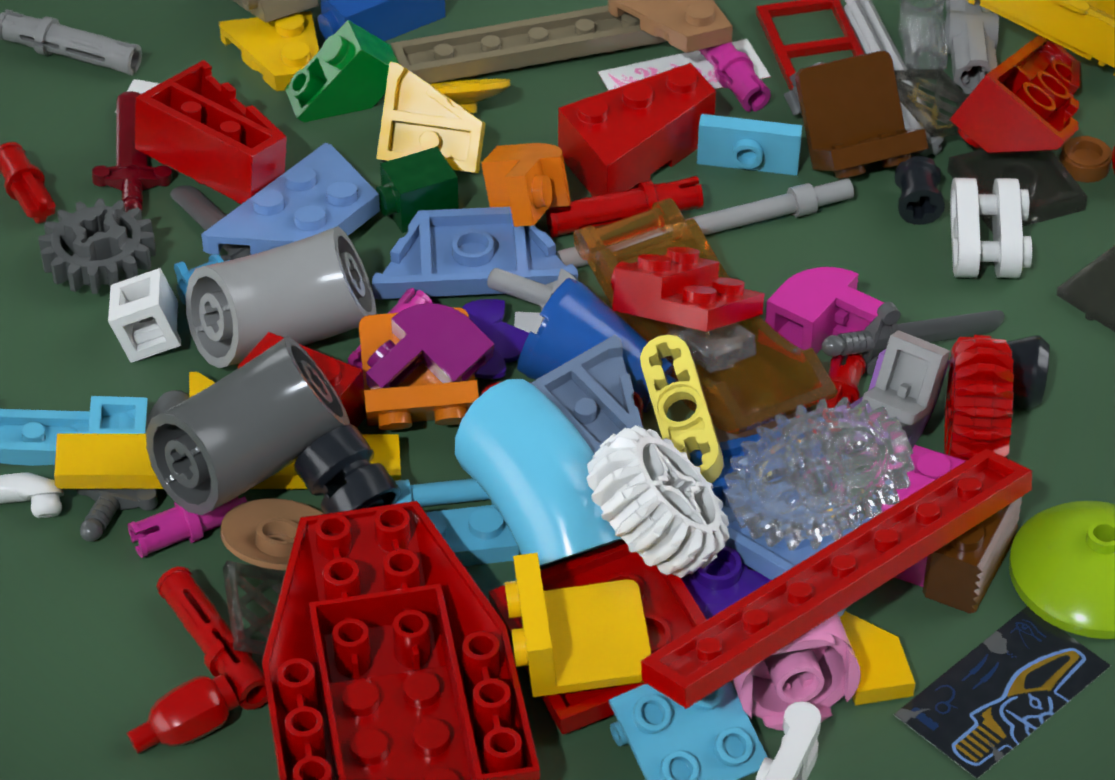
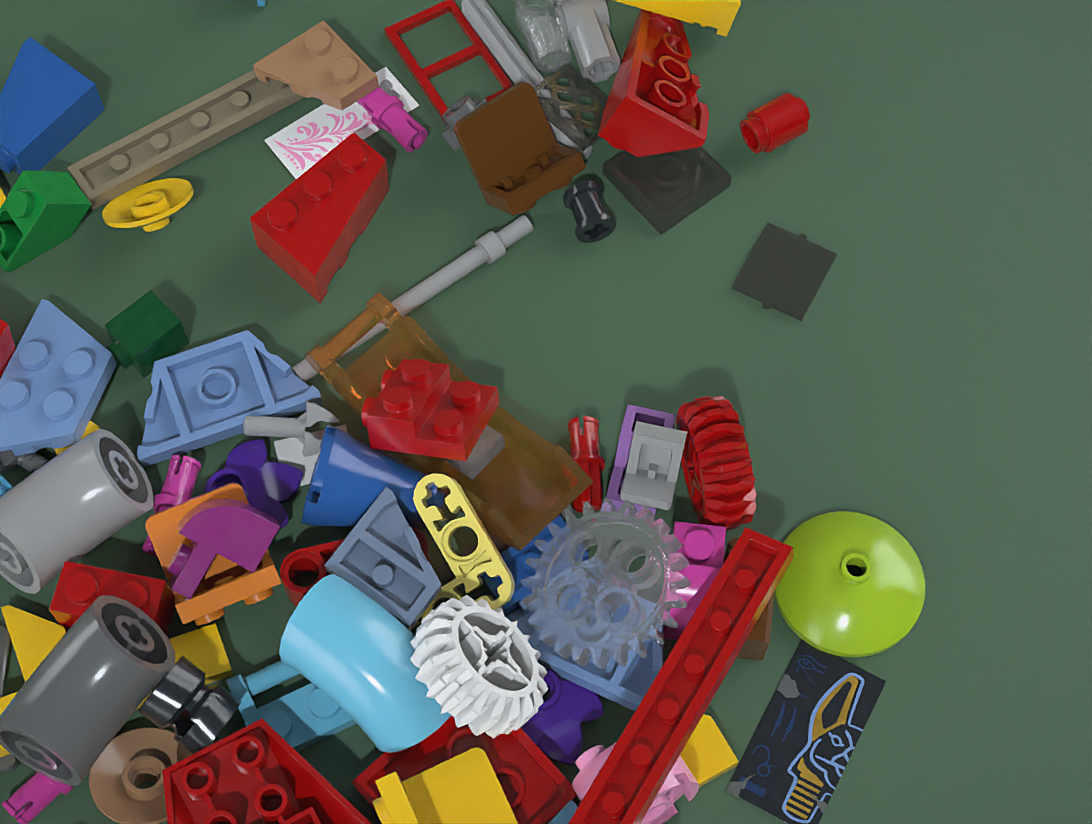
camera: 20 degrees left, 20 degrees up
yellow wing [376,62,486,174] -> none
orange brick [481,143,571,227] -> none
red pin [545,176,704,238] -> none
medium azure plate [697,114,802,176] -> none
dark pink brick [764,267,884,361] -> none
dark grey sword [822,302,1004,375] -> none
white brick [950,178,1032,278] -> none
black cone [1006,335,1050,410] -> none
dark orange tile [1059,136,1112,183] -> none

